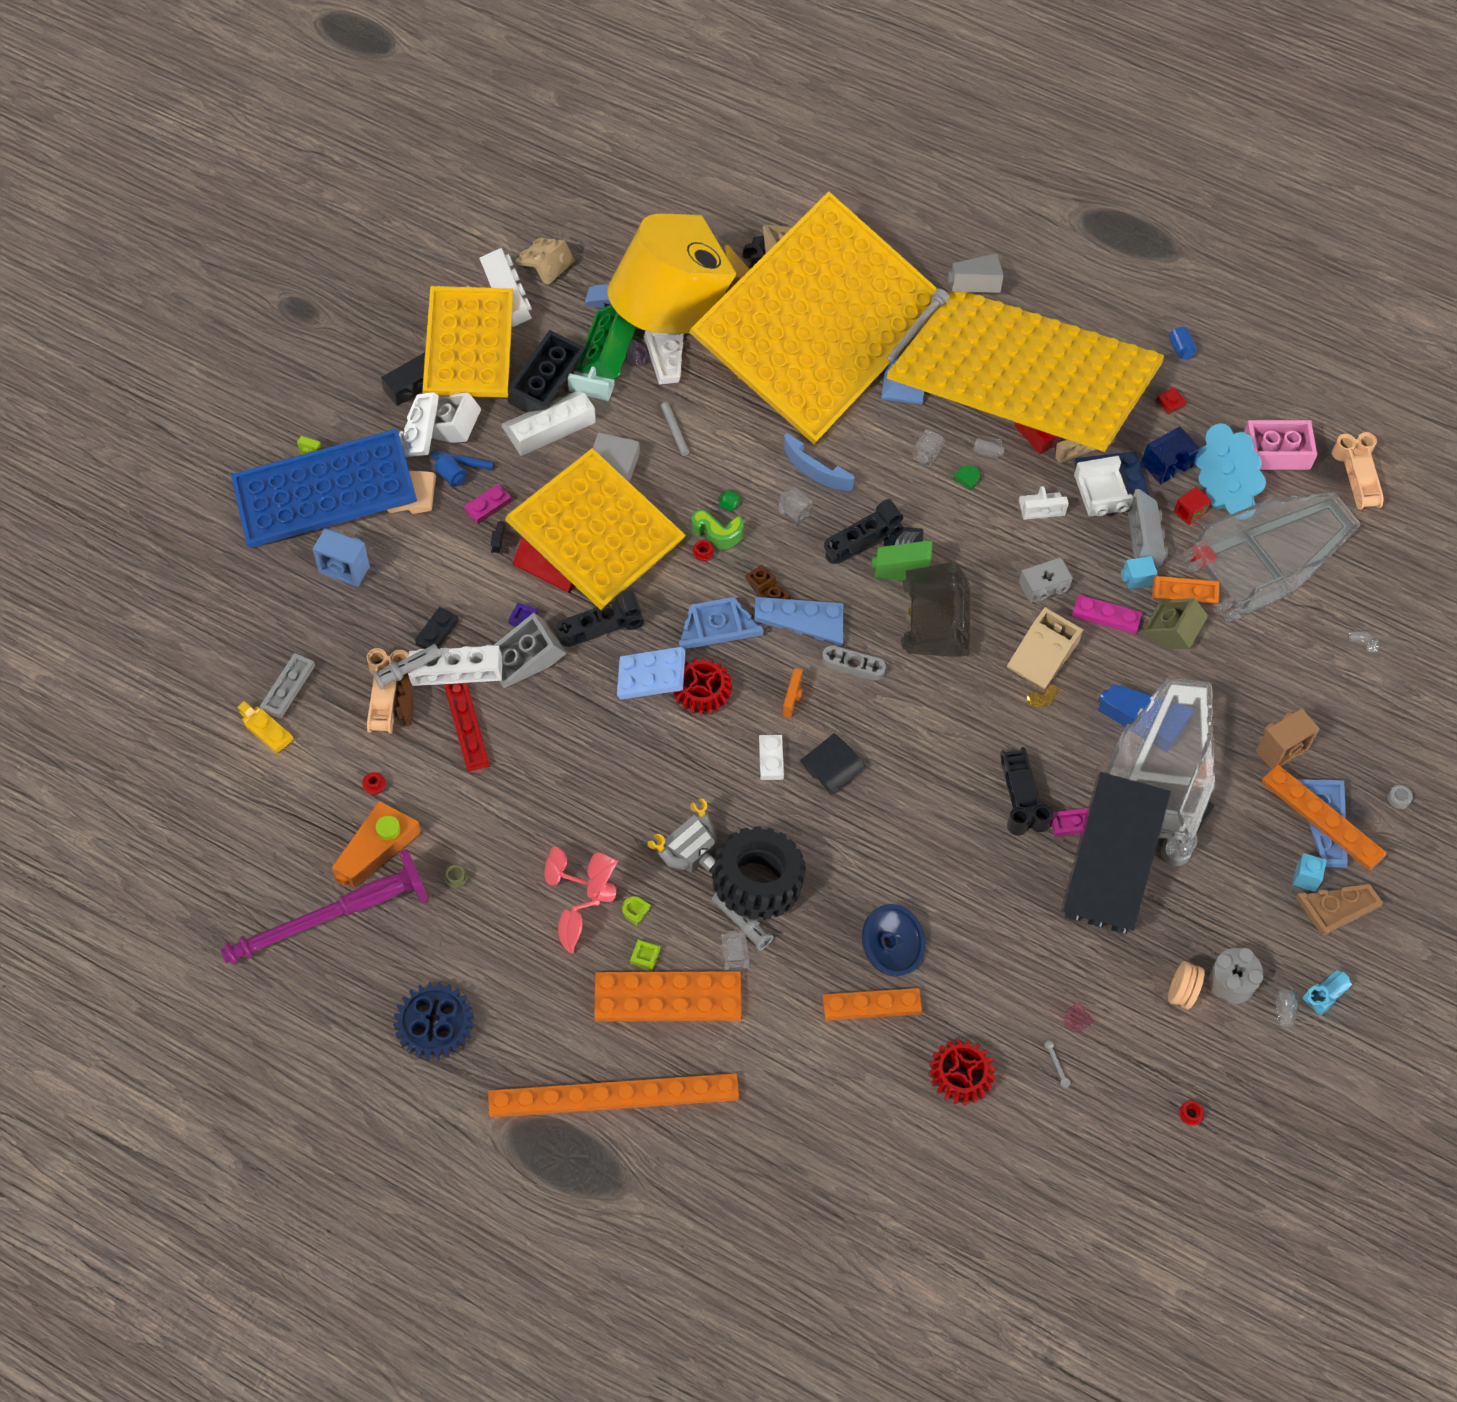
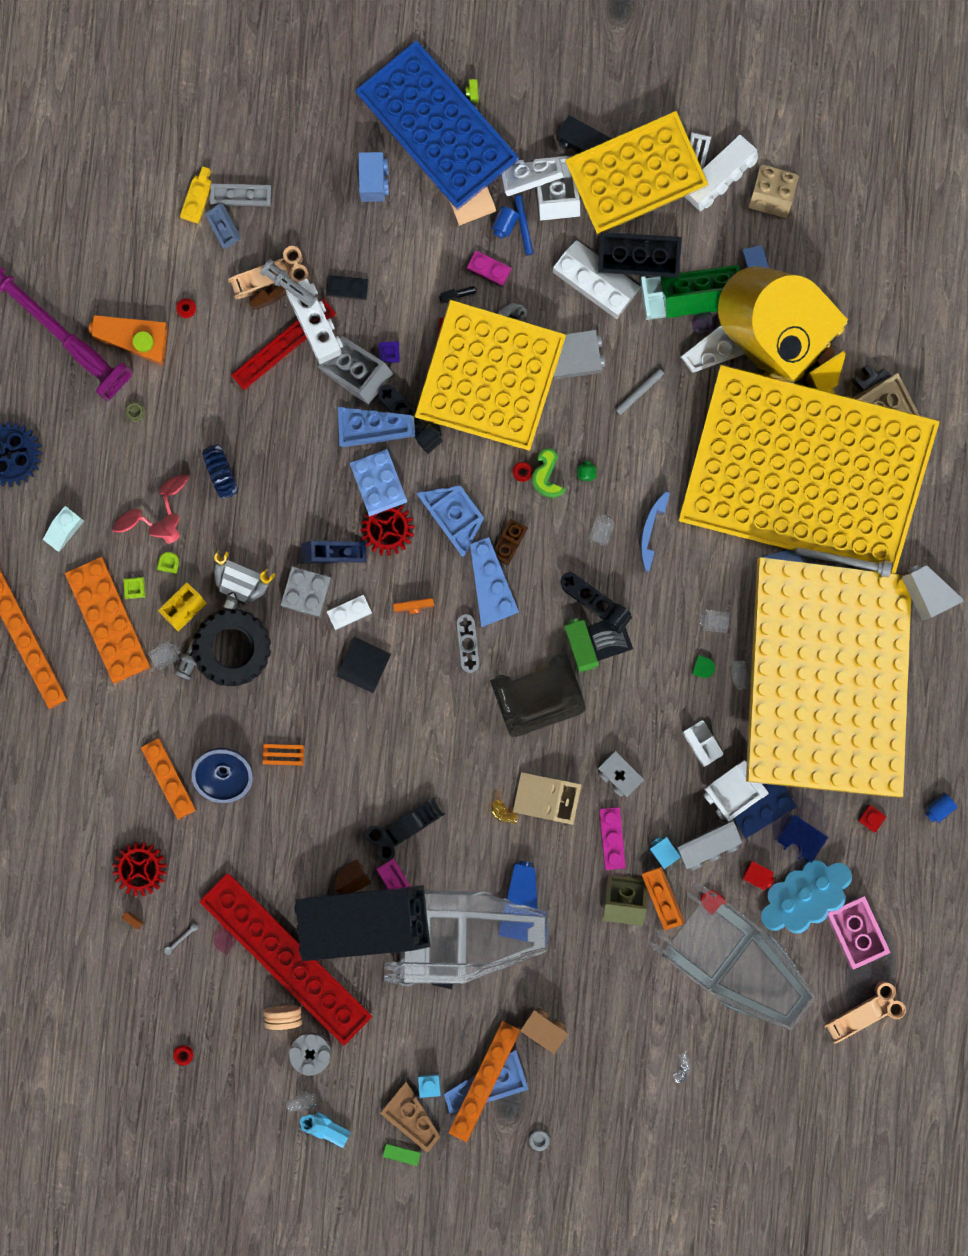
camera: 70 degrees right, 25 degrees up
none -> light aqua slope [43,506,84,552]
none -> dark orange tile [121,912,144,930]
none -> yellow brick [158,582,207,631]
none -> red plate [199,873,373,1046]
none -> dark blue gear [202,444,238,499]
none -> sand blue plate [205,204,241,249]
none -> orange tile [263,744,304,766]
none -> light grey brick [281,567,332,618]
none -> dark blue slope [301,541,367,564]
none -> reddish brown brick [335,859,372,893]
none -> medium blue wing [338,407,415,447]
none -> bright green piece [383,1143,421,1166]

